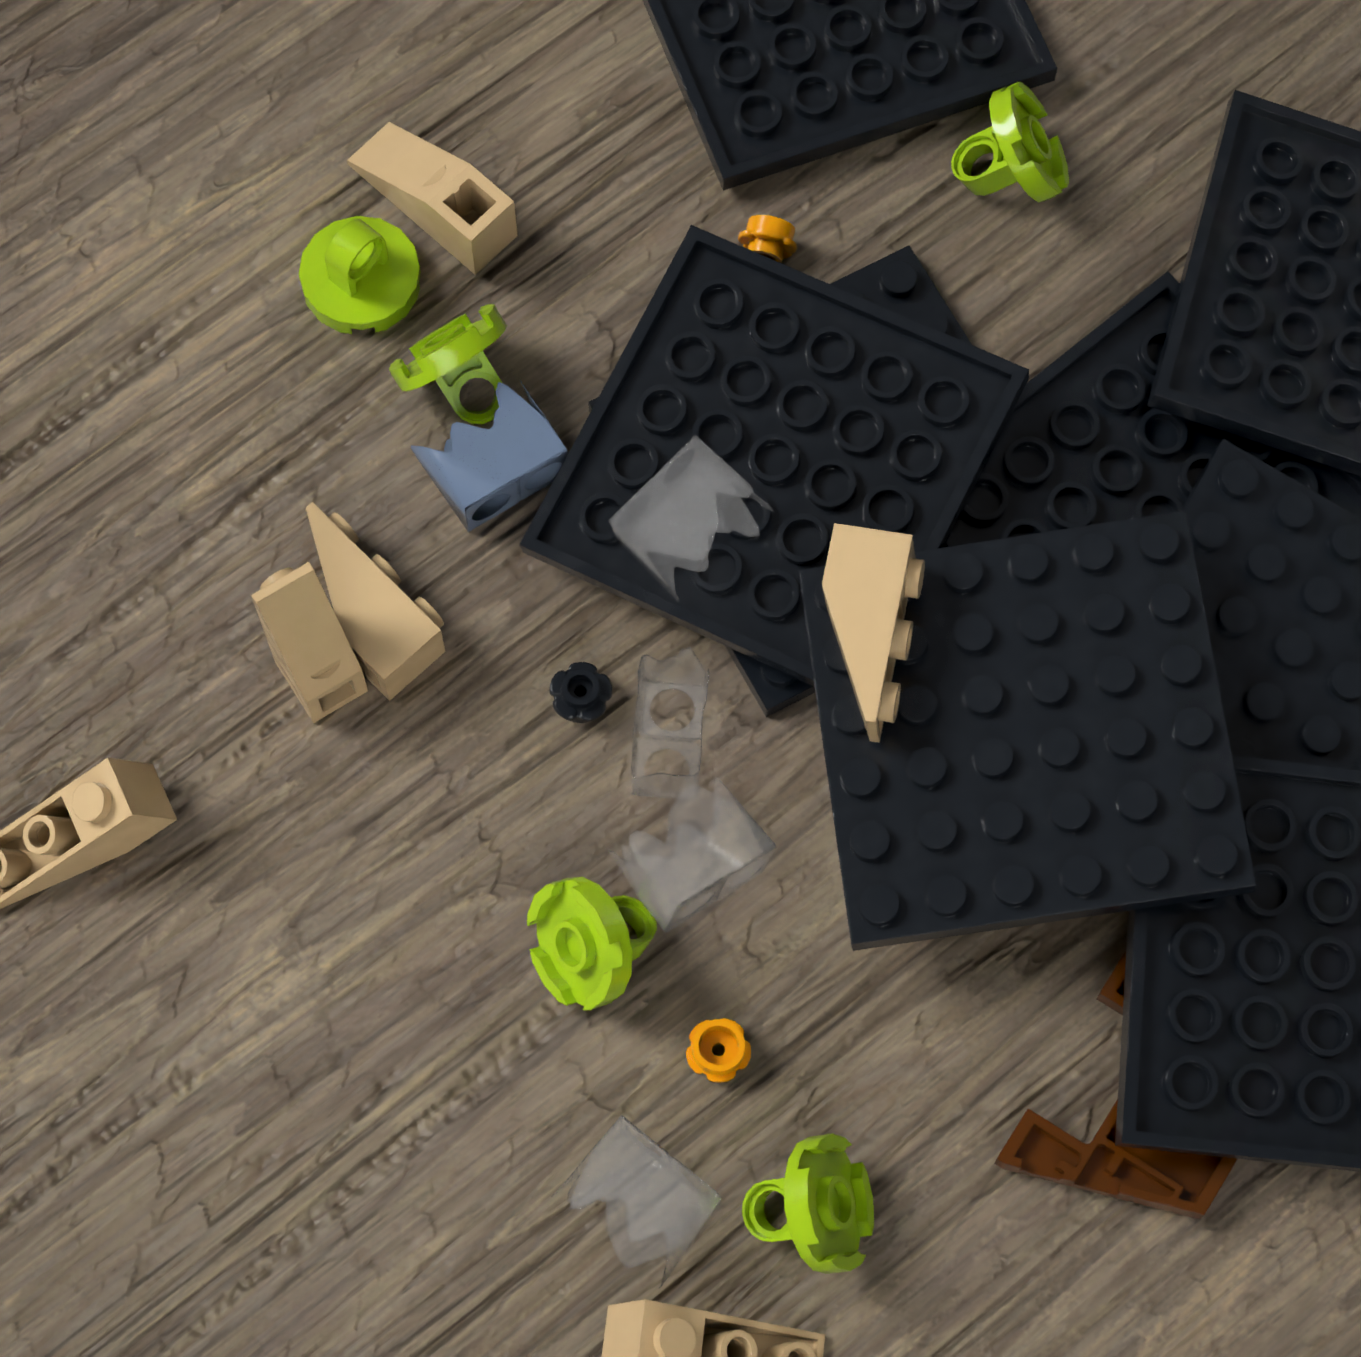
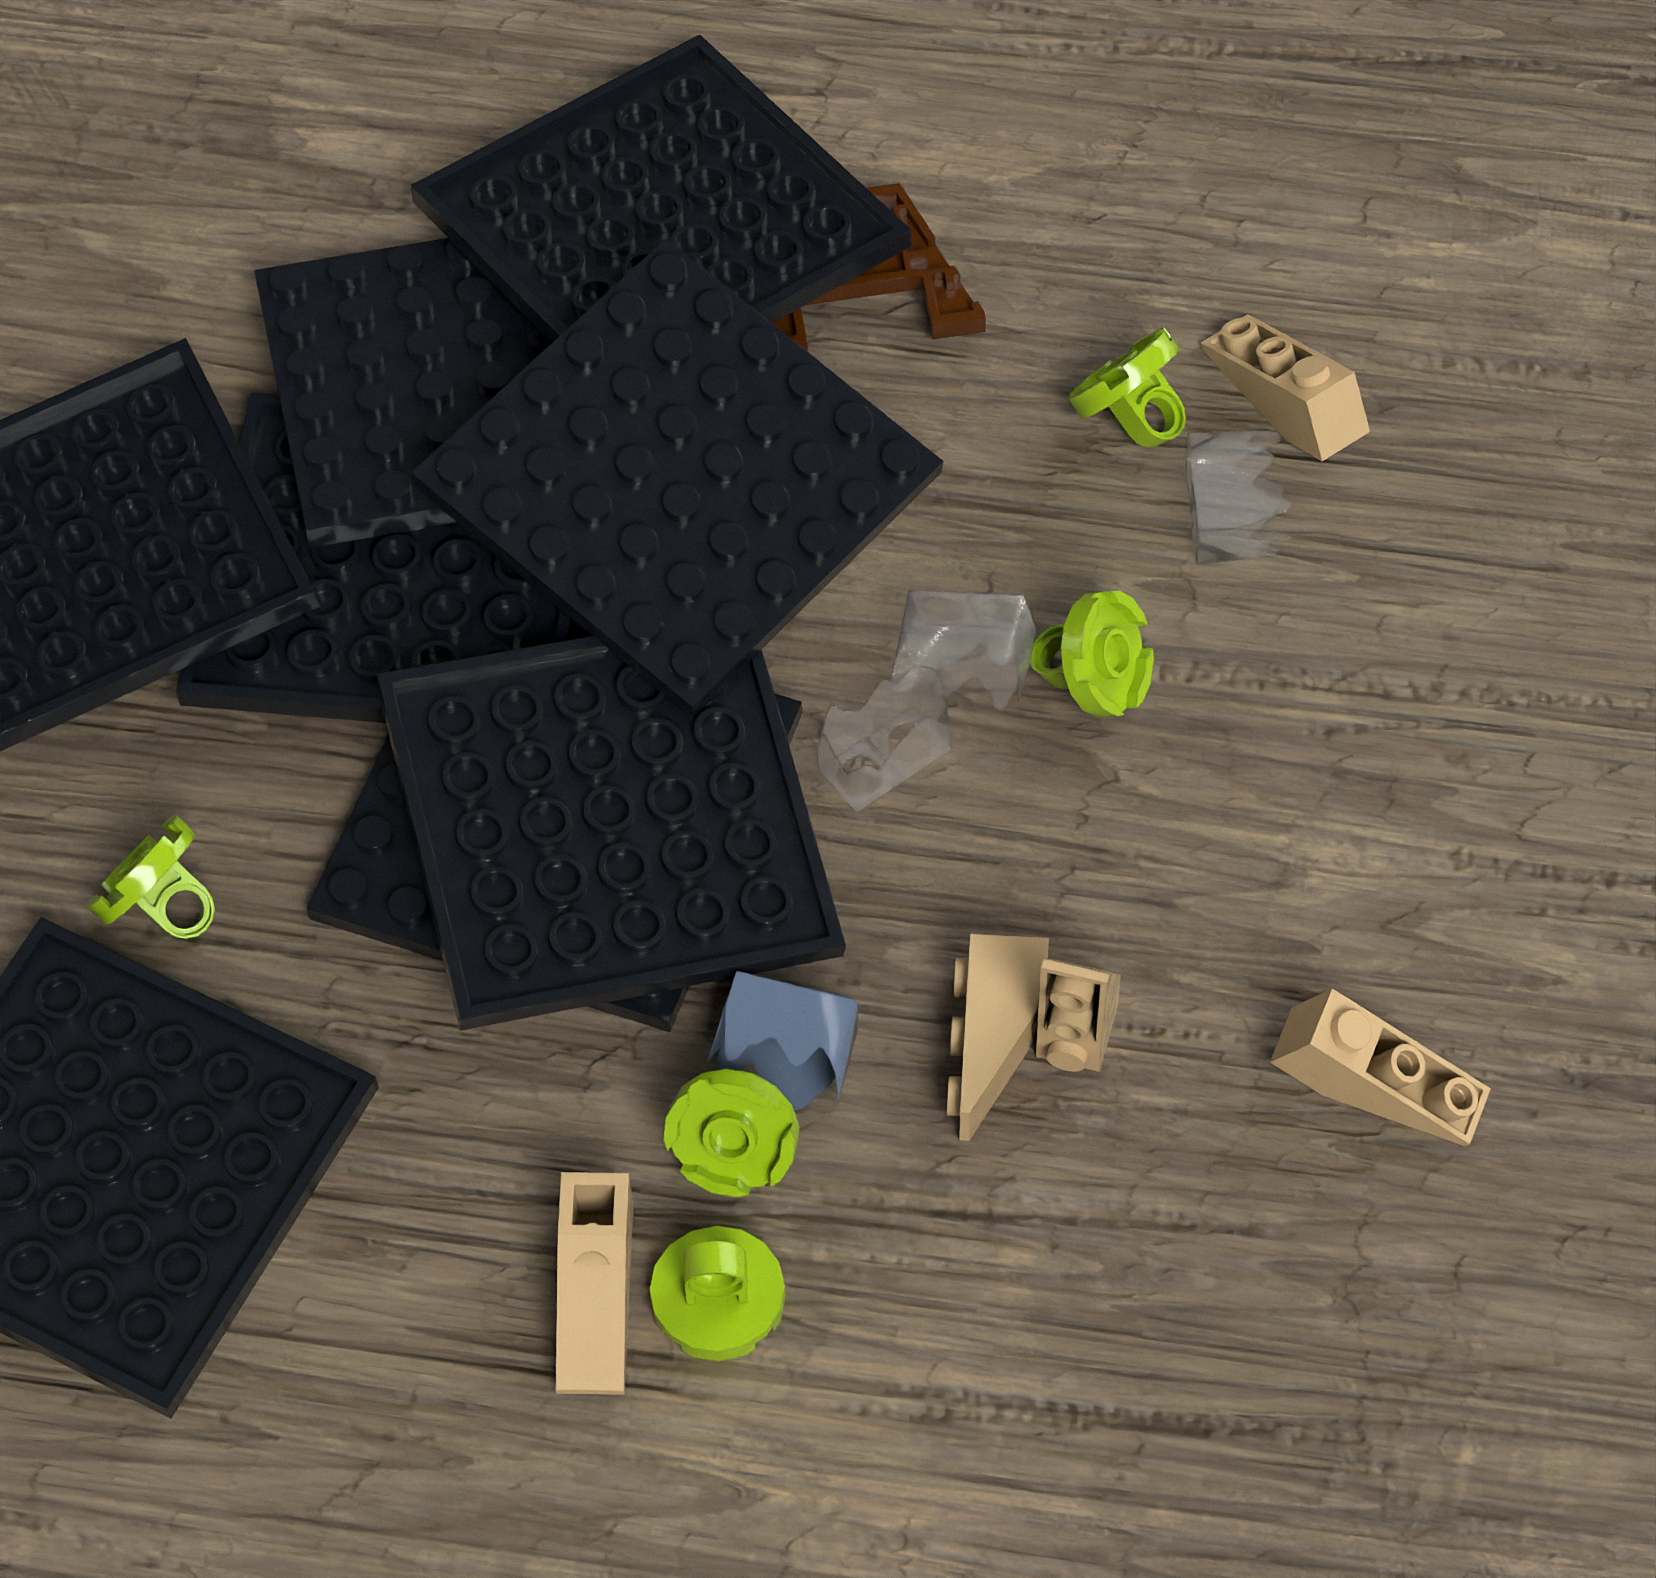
camera: 130 degrees left, 10 degrees down
black plate [549,662,612,723] -> none
clear piece [608,435,774,602] -> none
light orange plate [686,1018,751,1083] -> none
light orange plate [738,215,797,263] -> none
tan slope [822,523,925,743] -> none

